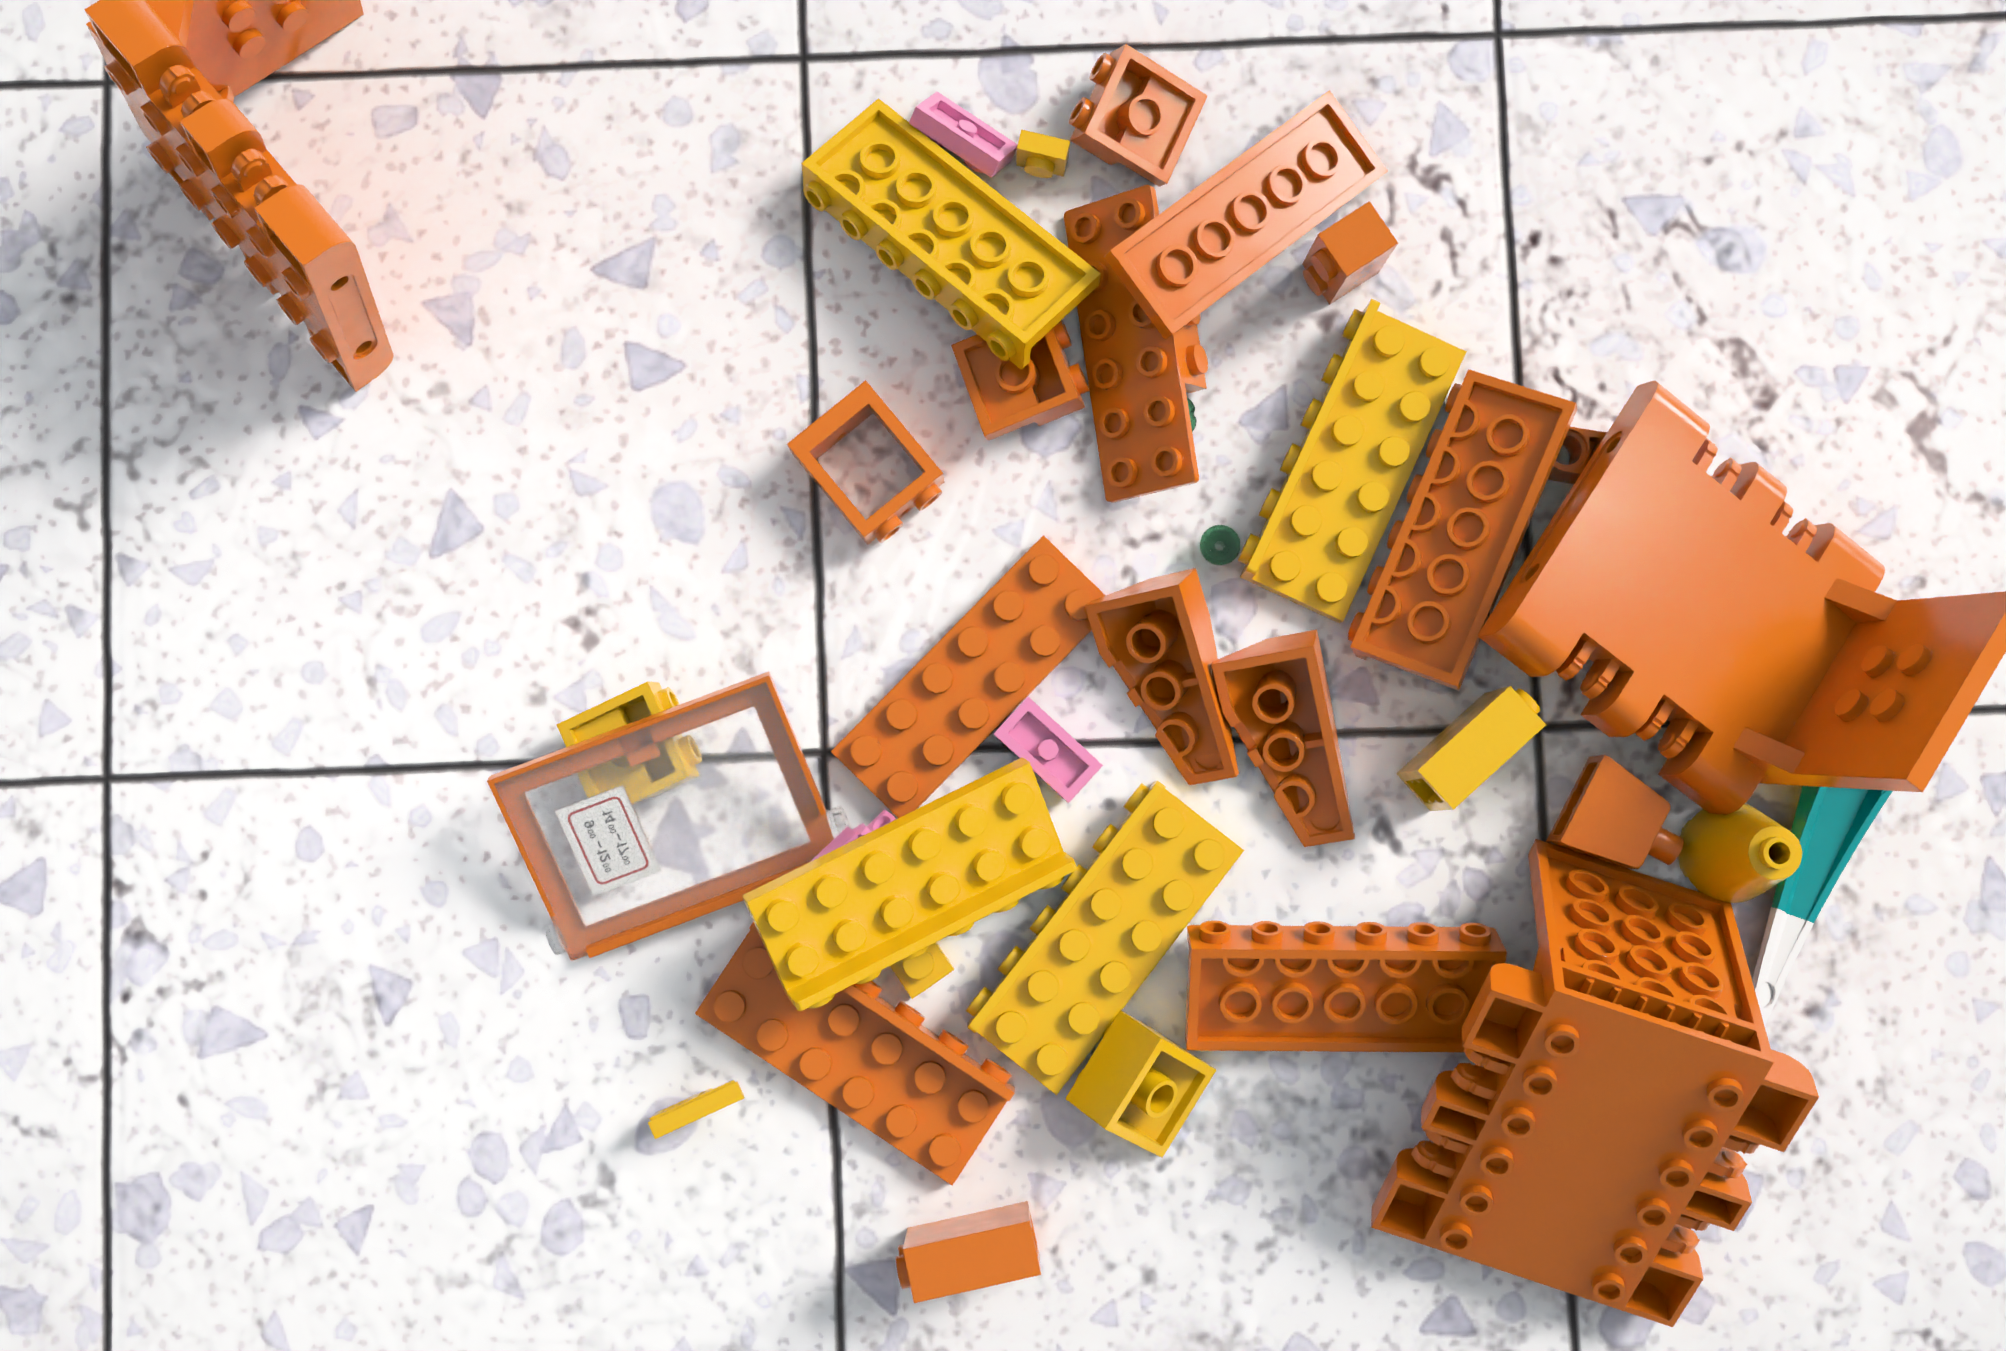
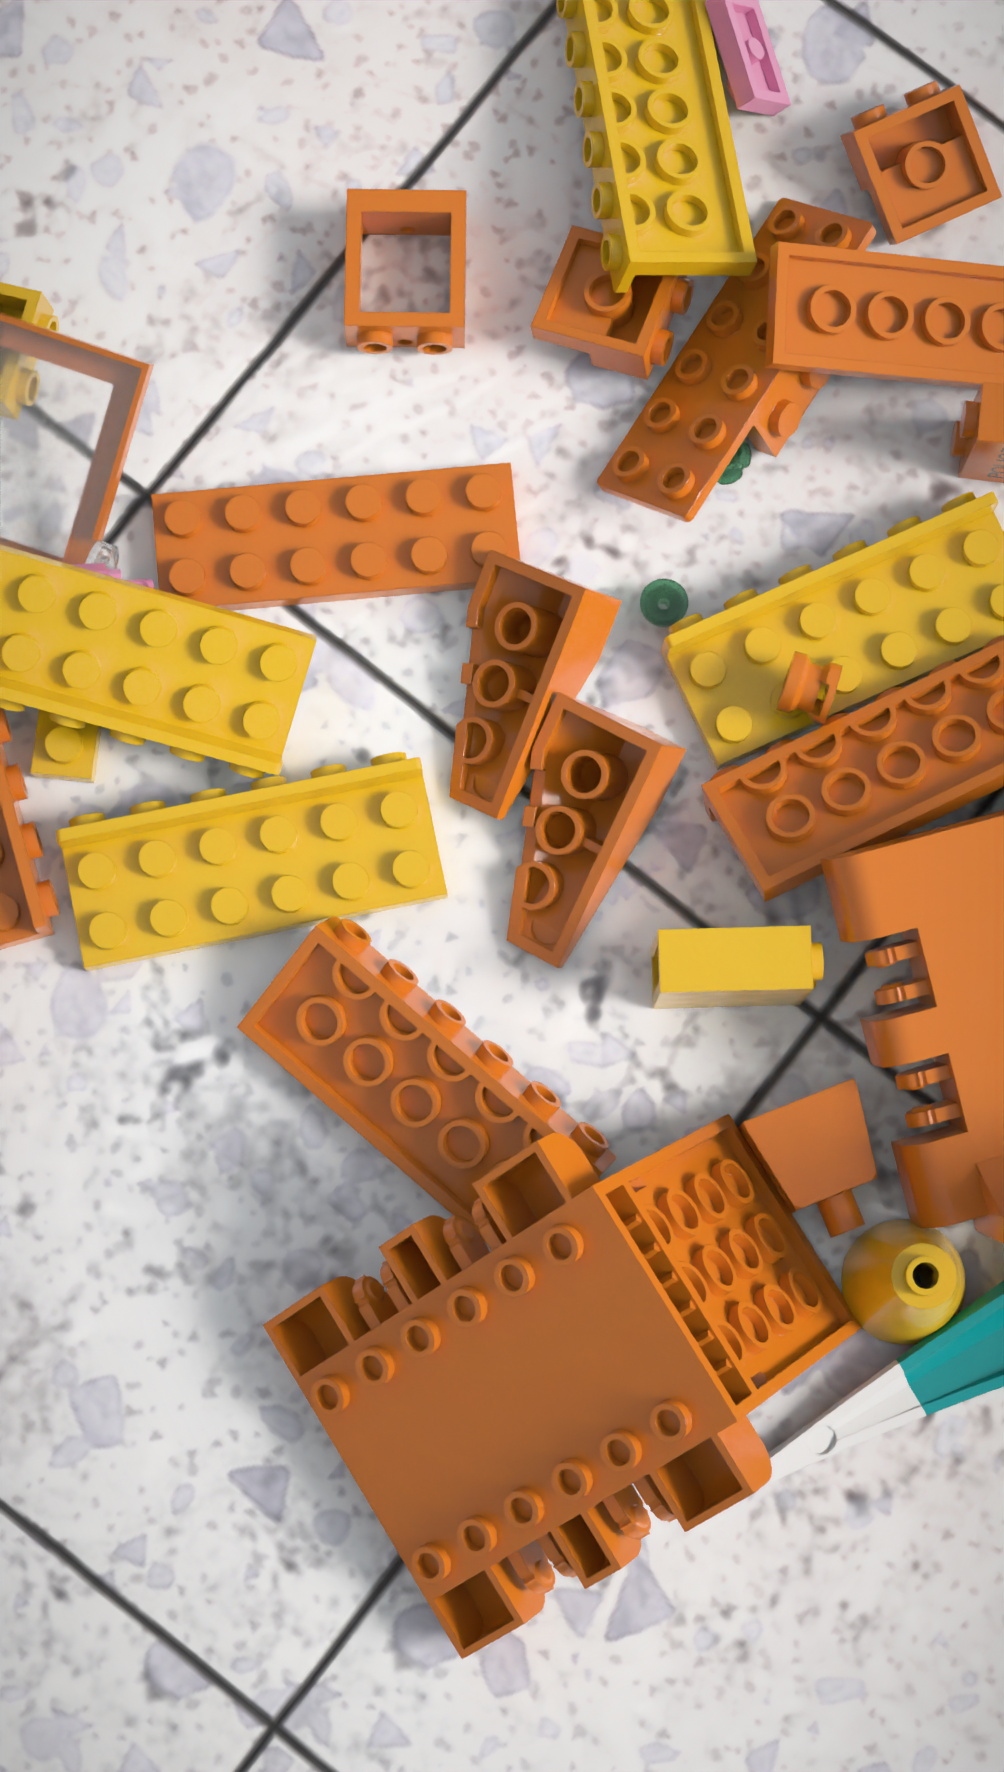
camera: 40 degrees right, 5 degrees down
bright pink plate [993,697,1103,803] -> none
yellow plate [1016,129,1070,178] -> none
yellow slope [1065,1010,1216,1158] -> none
none -> orange wheel [776,651,842,724]

